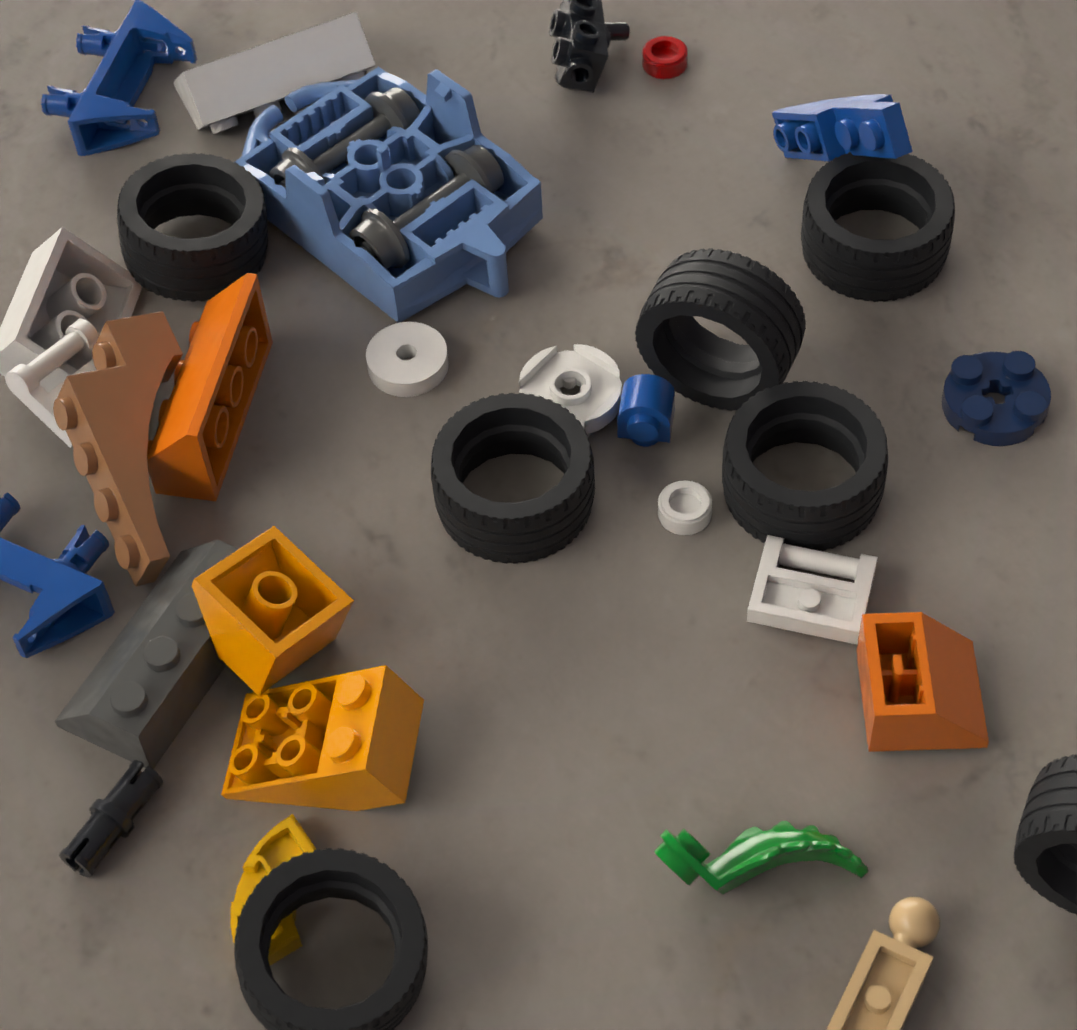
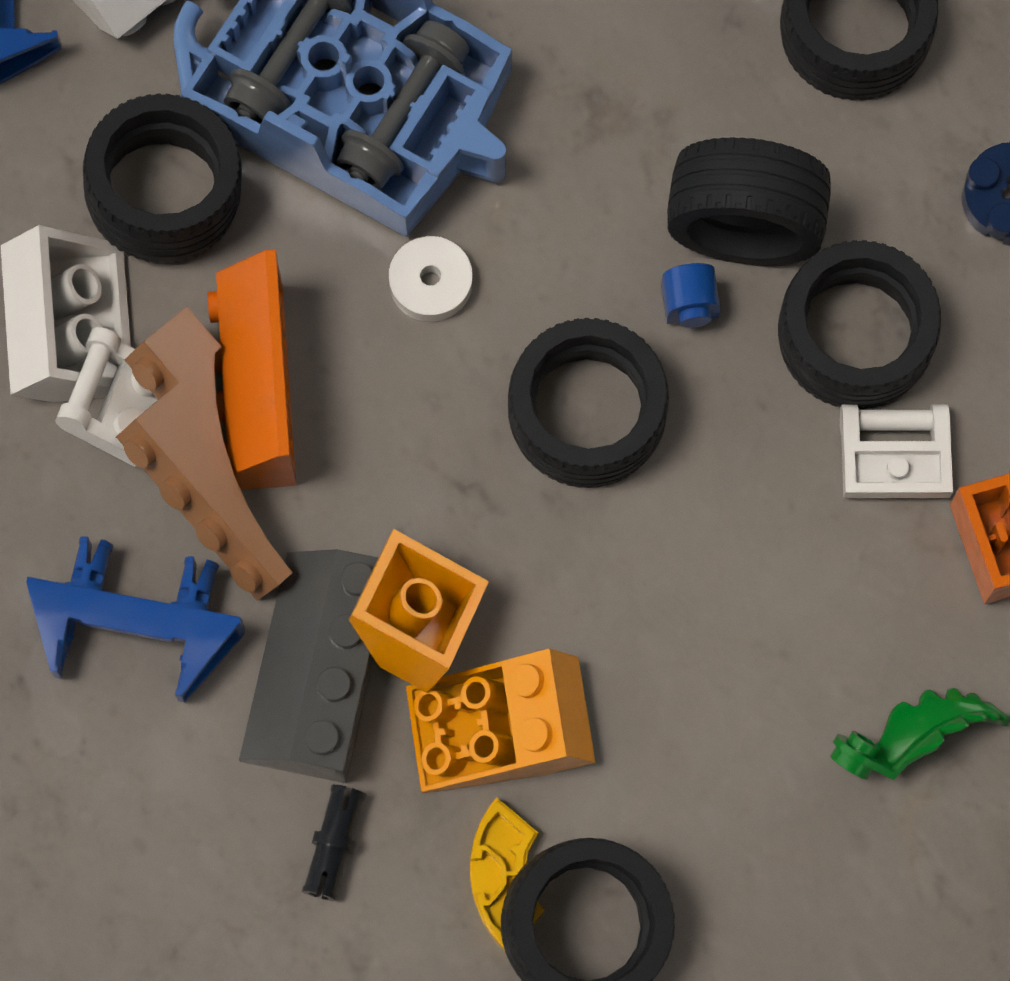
camera: 20 degrees left, 20 degrees up
white plate [519,344,622,437] -> none
white tile [658,480,712,535] -> none

